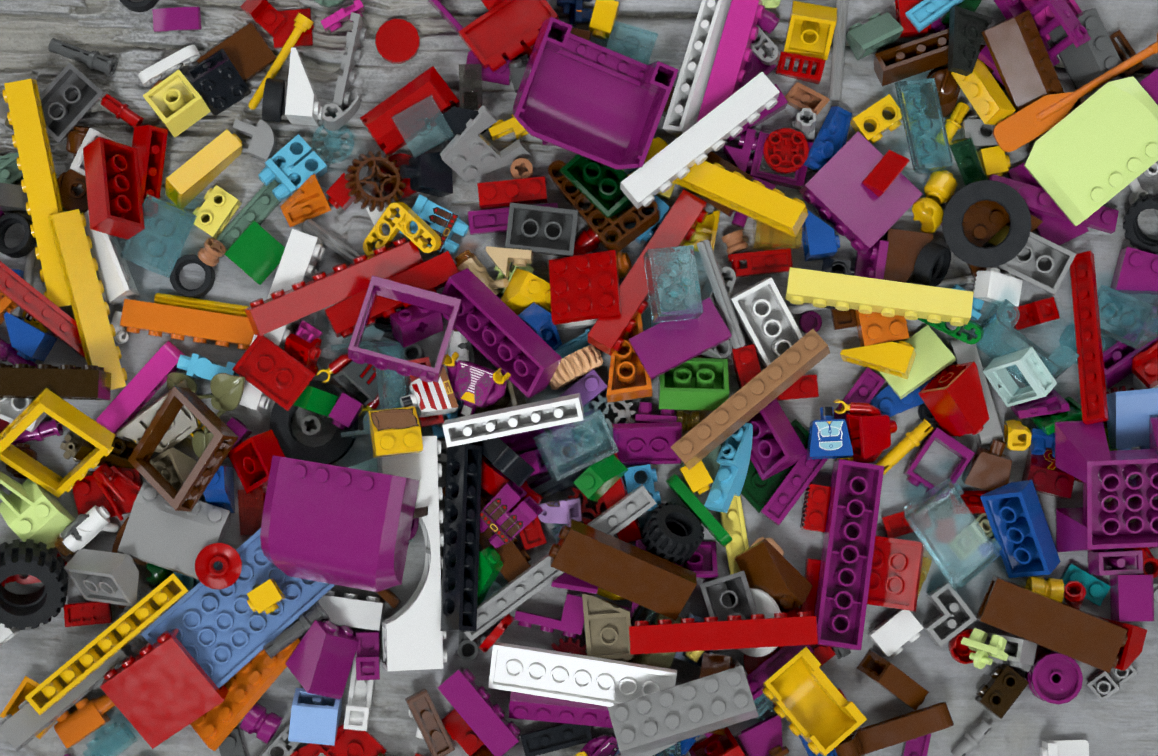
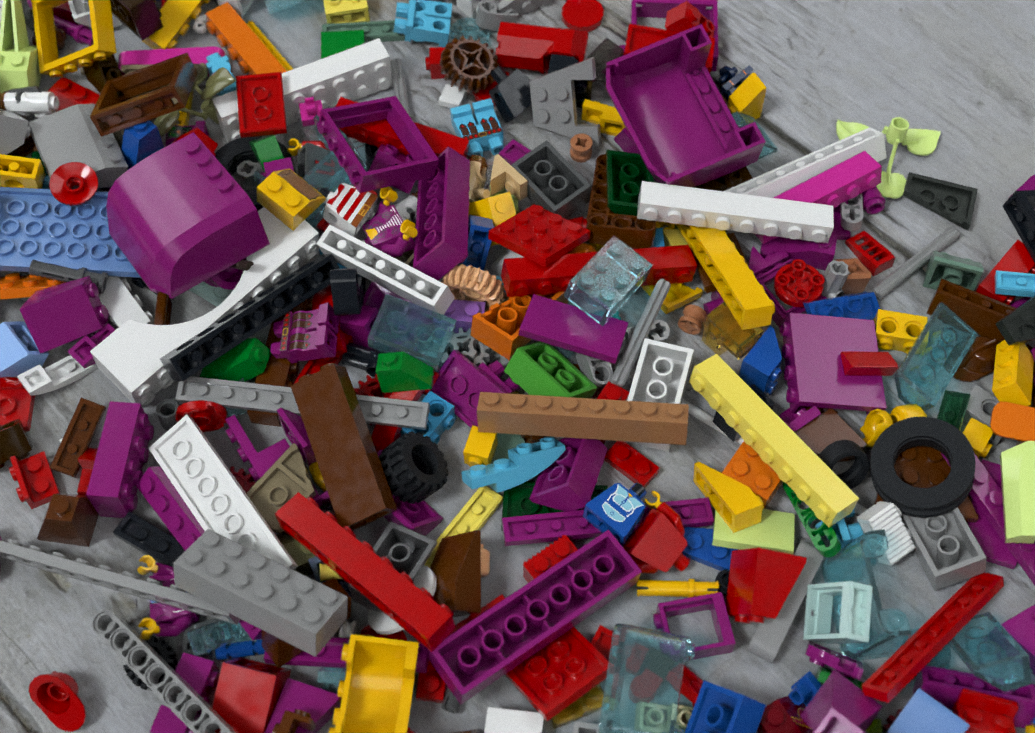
camera: 45 degrees right, 25 degrees down
red plant [92,463,141,521] -> none
black tyre [170,254,215,298] -> none
nougat wheel [197,238,226,266] -> none
red brick [244,237,423,336] -> none
yellow brick [247,579,286,615] -> none
orange wing [280,174,331,227] -> none
red bracket [284,333,322,374] -> none
yellow beam [363,202,441,256] -> none
clear light blue tile [392,95,454,158] -> none
red brick [477,176,548,210] -> none
lavender leg [538,498,582,524] -> none
green beam [666,473,733,547] -> none
red plate [728,248,793,278] -> none
yellow slope [784,1,837,60] -> none
magenta tile [799,311,822,334] -> none
reddish brown tile [830,309,857,330] -> none
yellow axle [937,102,970,146] -> none
reddish brown torso [962,439,1012,492] -> none
yellow rock [1004,419,1032,451] -> none
red slope [1006,297,1060,331] -> none

